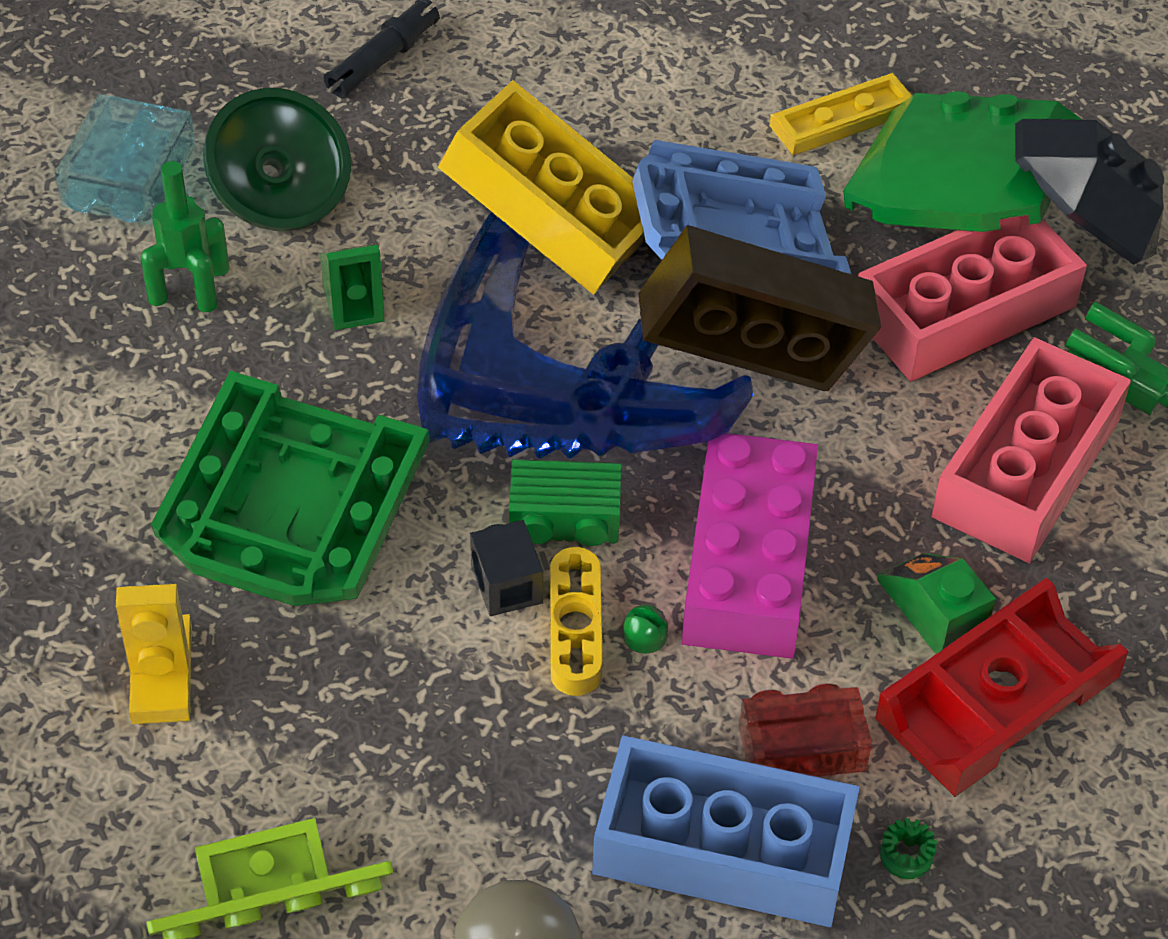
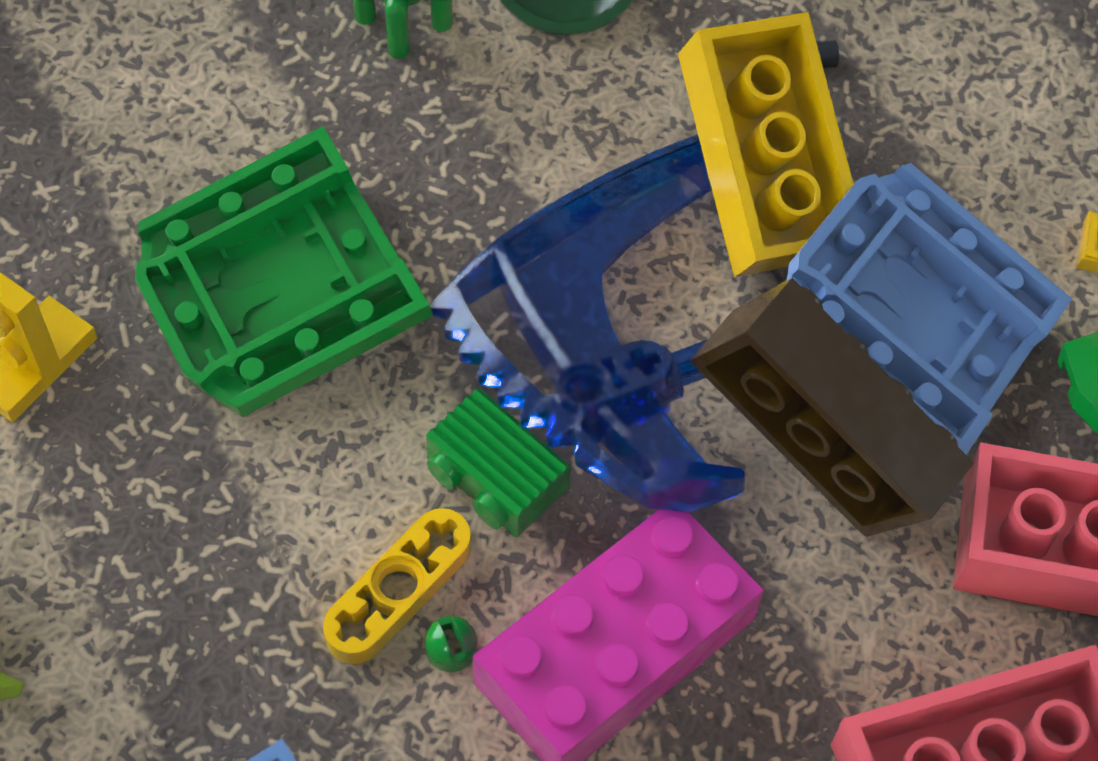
camera: 40 degrees right, 10 degrees up
green slope [320,244,385,330] -> none
black brick [470,520,544,616] -> none

